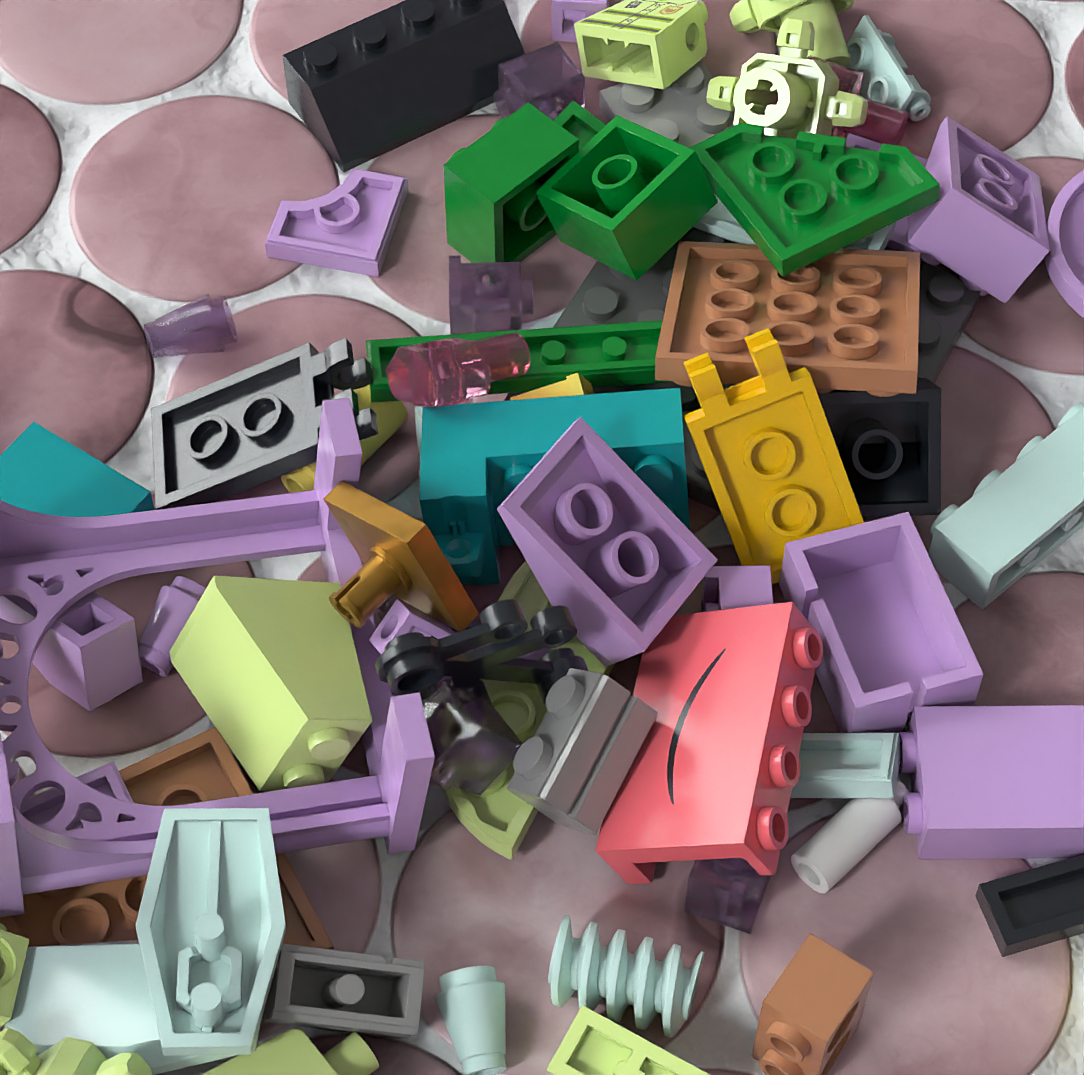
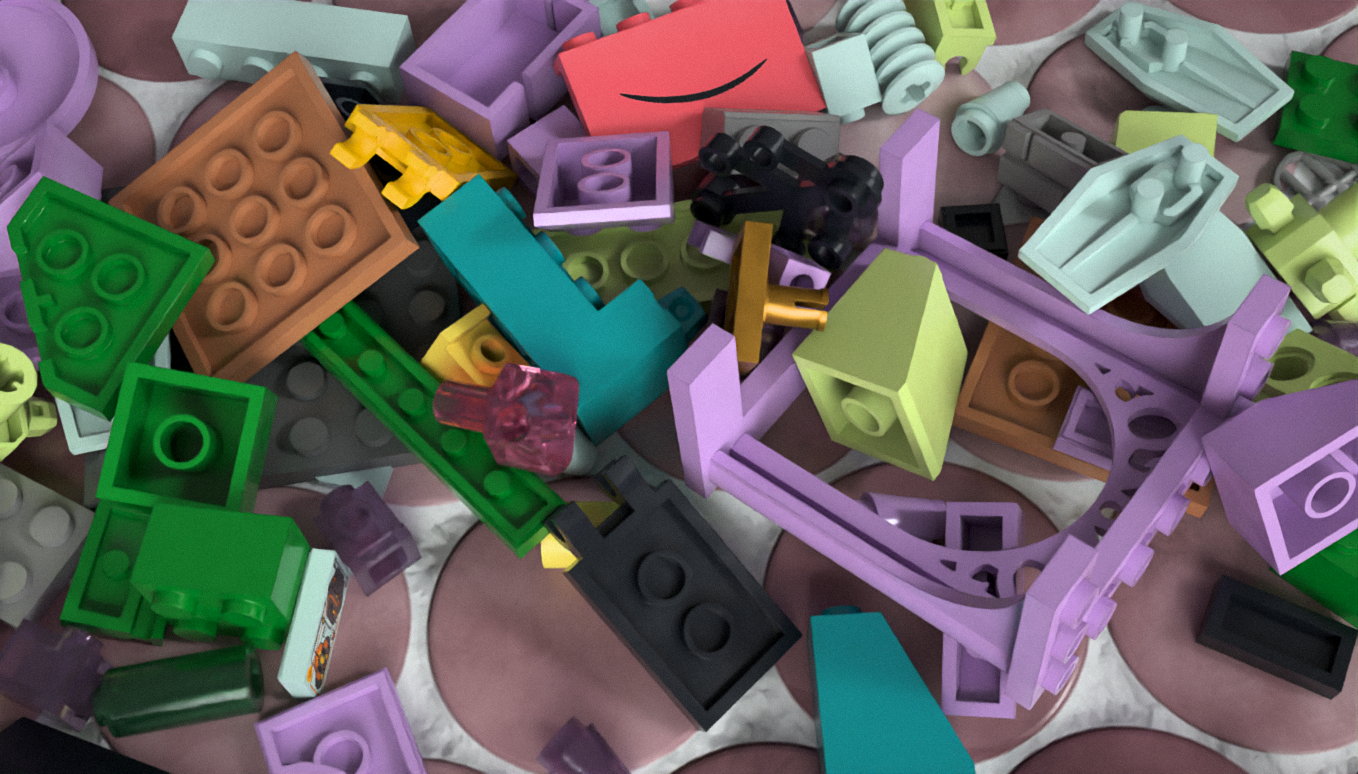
camera: 125 degrees left, 5 degrees up
none -> clear green brick [93,643,265,739]
none -> light aqua tile [277,548,350,702]
none -> light aqua brick [803,32,883,125]
none -> black tile [938,203,1009,261]

